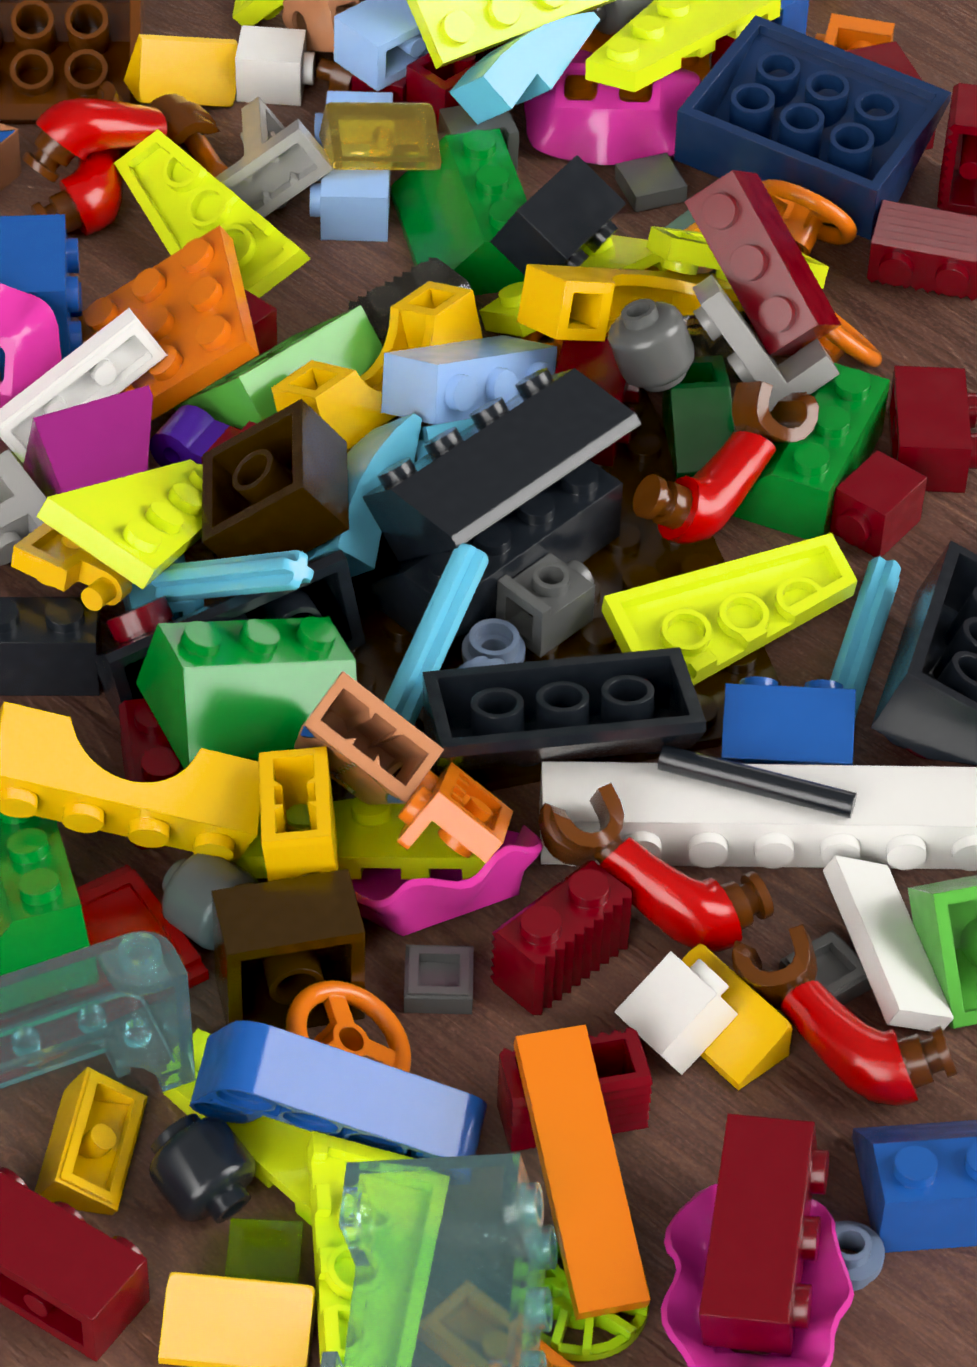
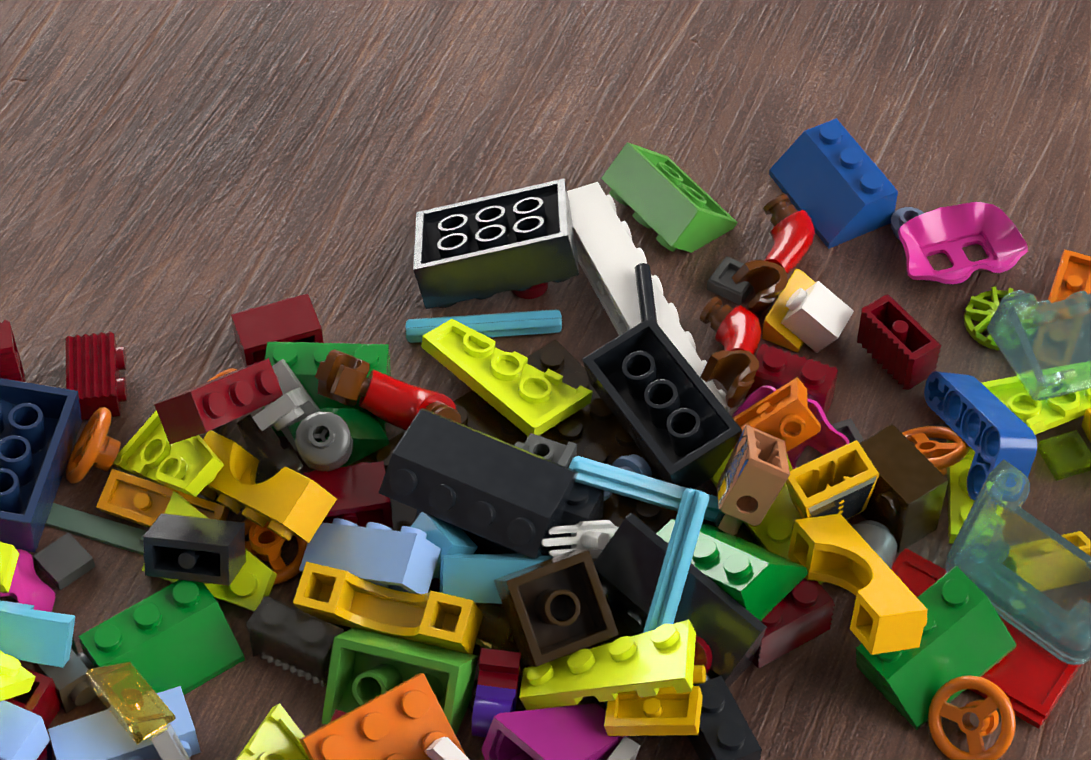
camera: 110 degrees left, 5 degrees up
black head [149,1113,256,1224] -> none
orange tile [513,1024,651,1320] -> none
dark red brick [699,1113,829,1355] -> none
blue brick [721,676,856,765] -> none
white tile [823,855,954,1032] -> none
dark red brick [830,450,927,557] -> none
none -> white piece [541,520,619,558]

